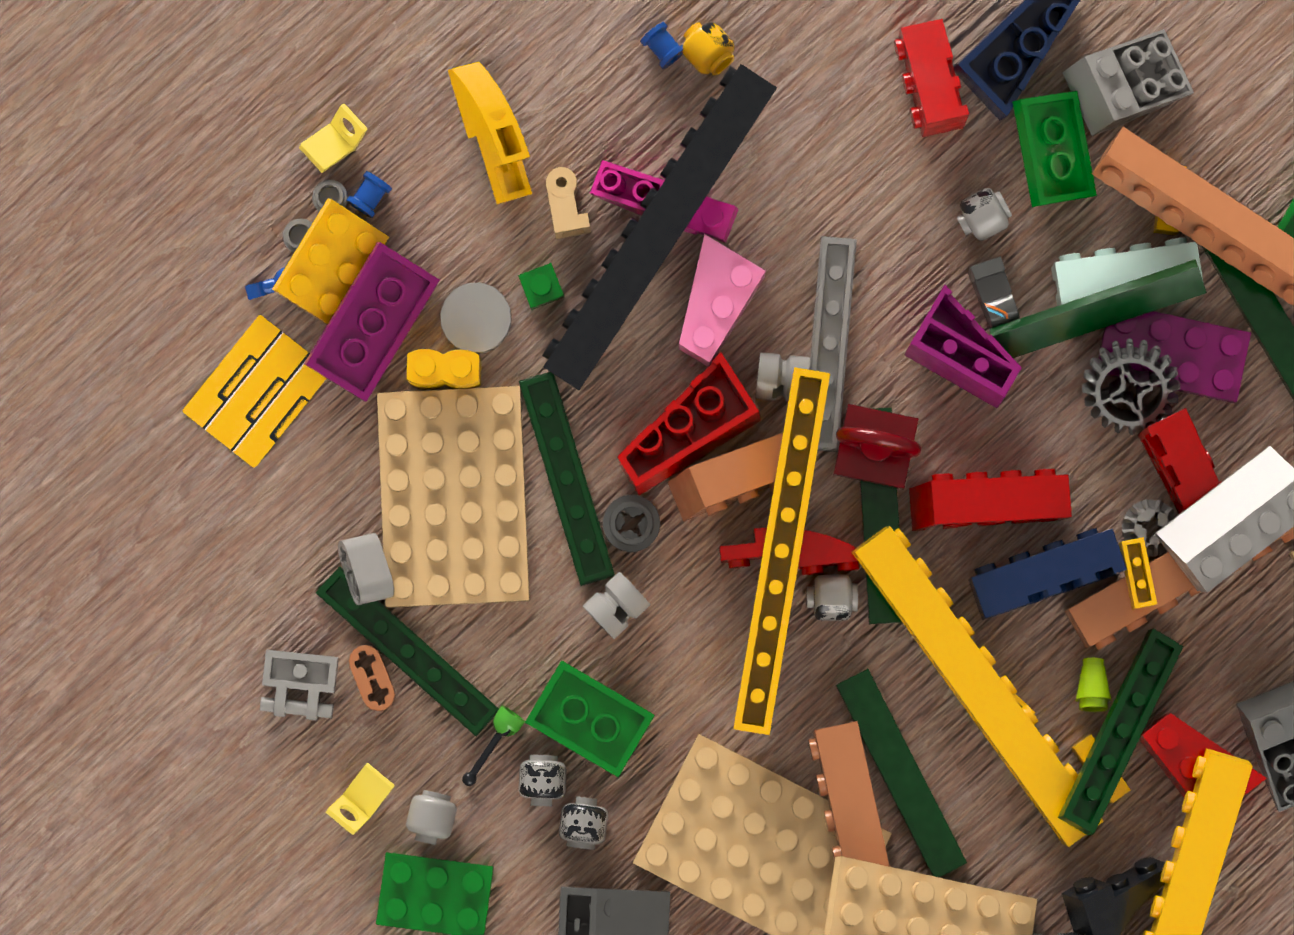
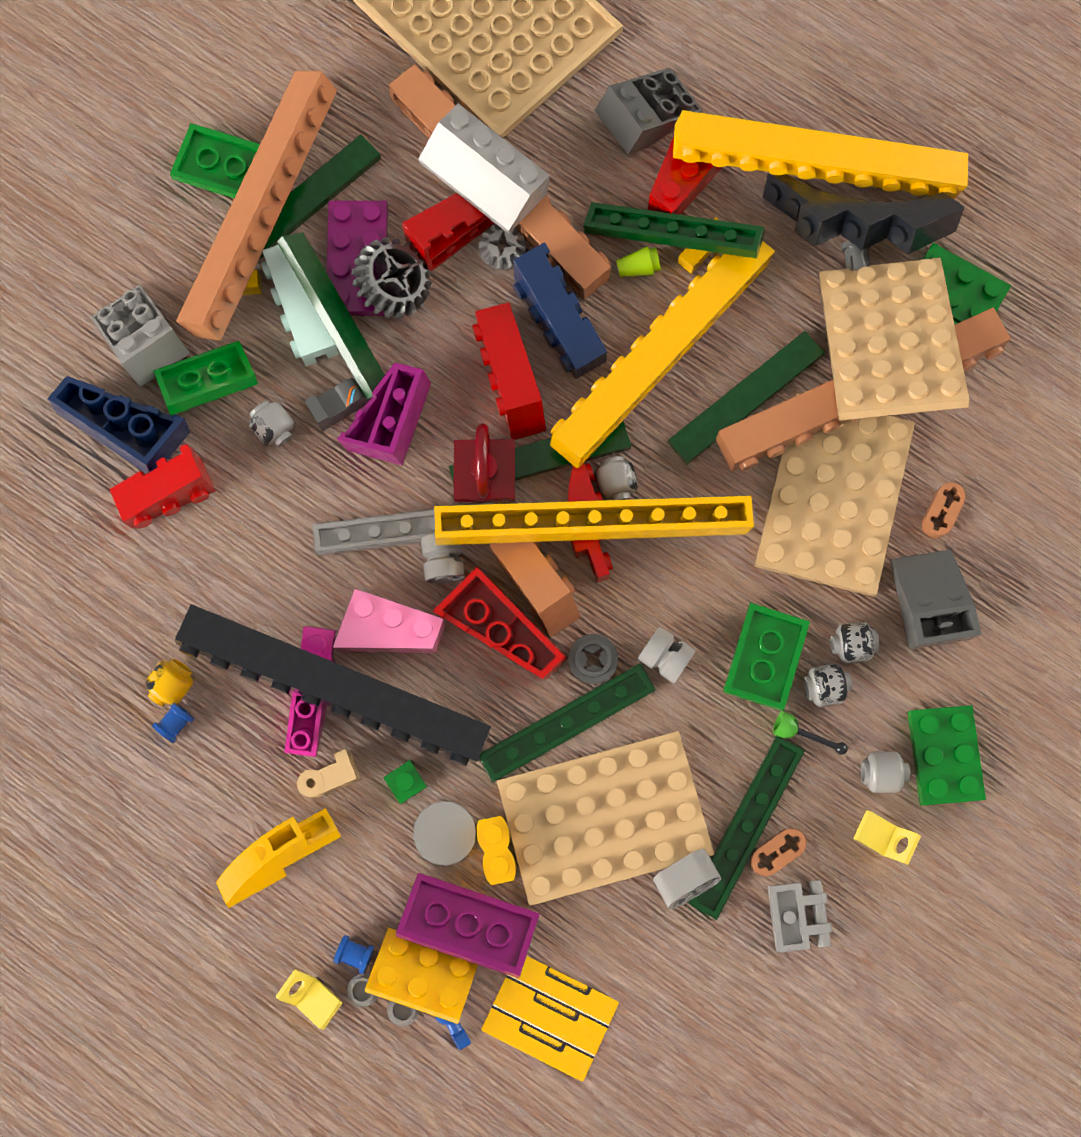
camera: 105 degrees left, 5 degrees down
yellow piece [1119,537,1157,610] -> none

